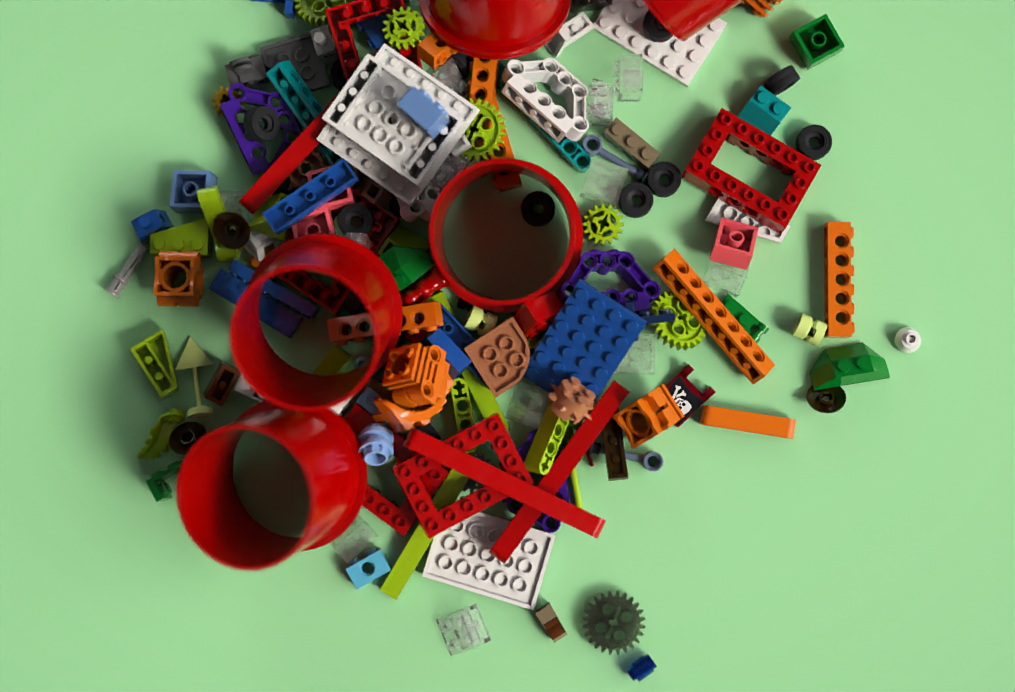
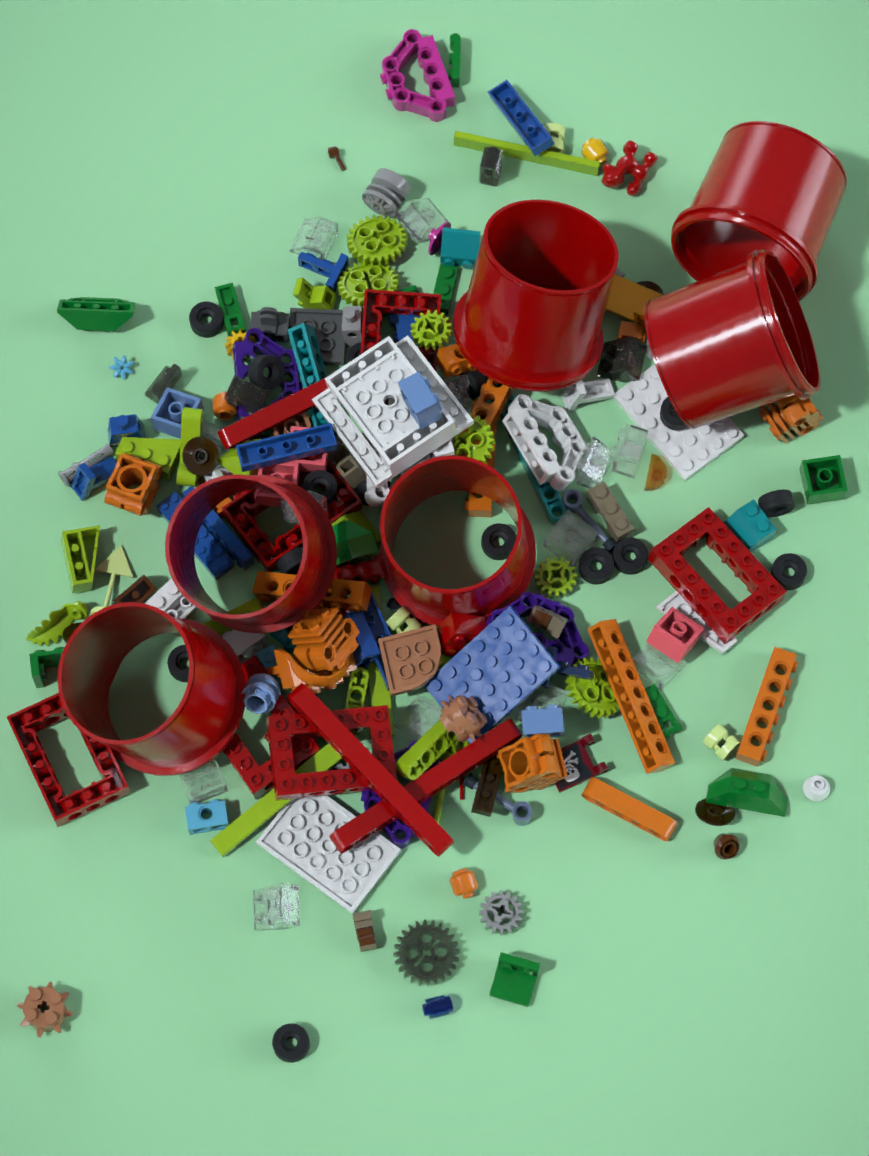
camera: 15 degrees right, 15 degrees down
none -> red brick [7,693,131,827]
none -> green wedge [57,297,135,332]
none -> blue bracket [71,456,117,501]
none -> medium azure plant [109,355,134,380]
none -> clear smoke bracket [145,363,182,404]
none -> black tyre [189,301,224,338]
none -> orange head [212,391,238,421]
none -> green plate [215,282,246,336]
none -> clear smoke brick [223,375,270,415]
none -> lime brick [293,278,336,310]
none -> orange head [449,867,479,899]
none -> light grey gear [479,890,523,935]
none -> green bracket [489,952,540,1007]
none -> medium blue brick [521,705,565,737]
none -> dark tan leg [527,605,568,639]
none -> clear orange plate [644,454,667,491]
none -> reddish brown cone [713,833,740,860]

